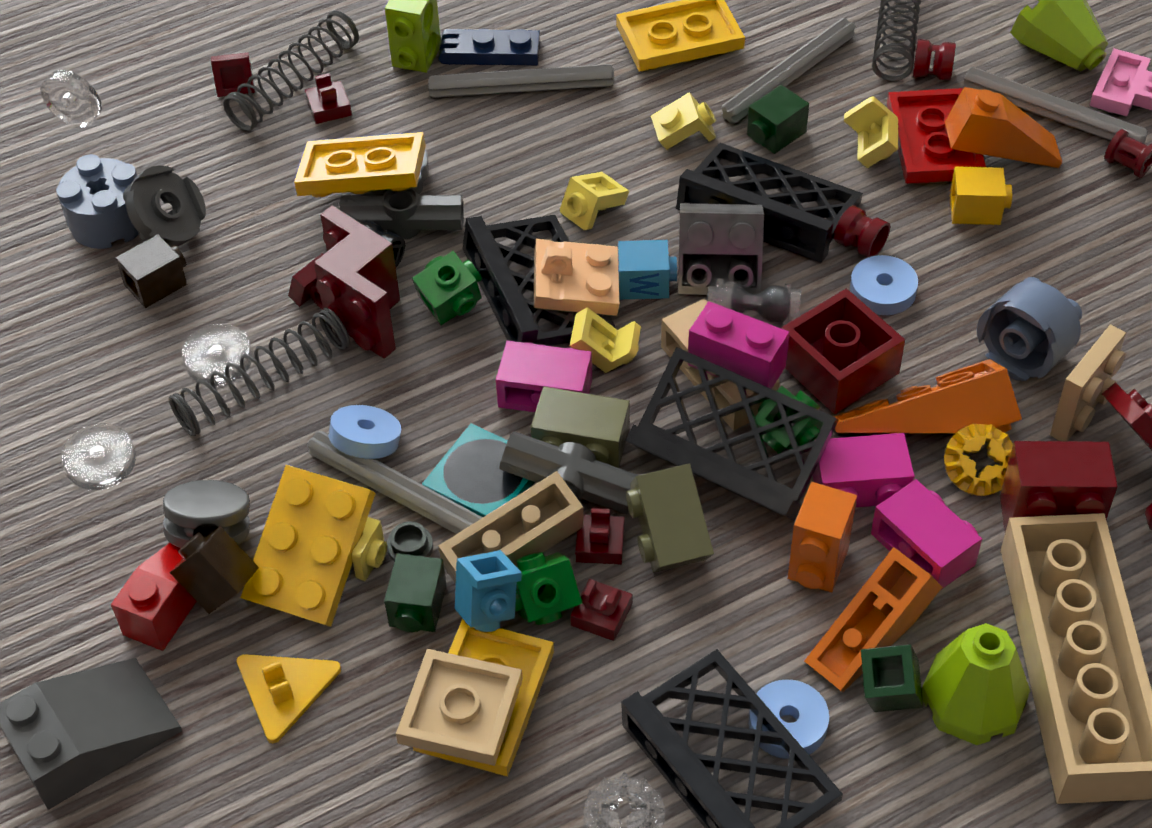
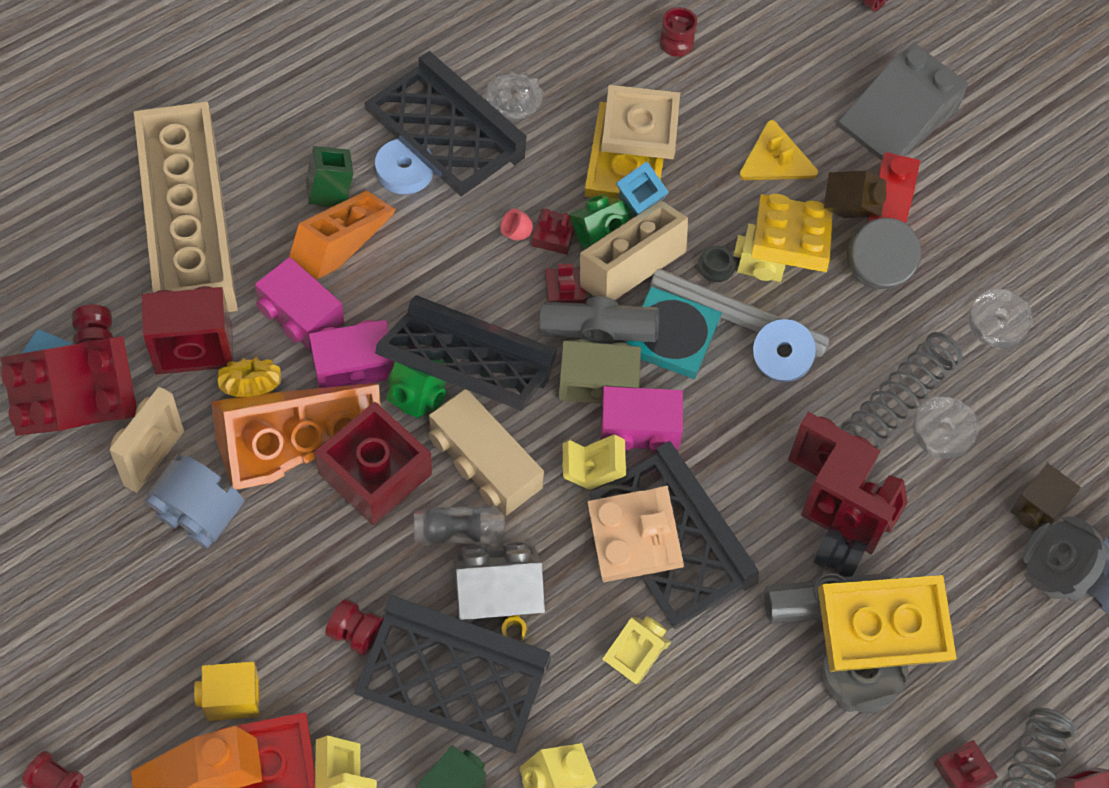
camera: 165 degrees right, 10 degrees up
dark green brick [384,553,446,633] -> none
green brick [412,250,482,326] -> none
dark azure brick [618,240,677,300] -> none
olive brick [626,463,714,573] -> none
dark pink brick [688,301,789,389] -> none
orange brick [787,481,857,593] -> none
light blue piece [850,255,918,315] -> none
lime cone [922,623,1030,745] -> none
none -> coral hinge [500,208,533,241]

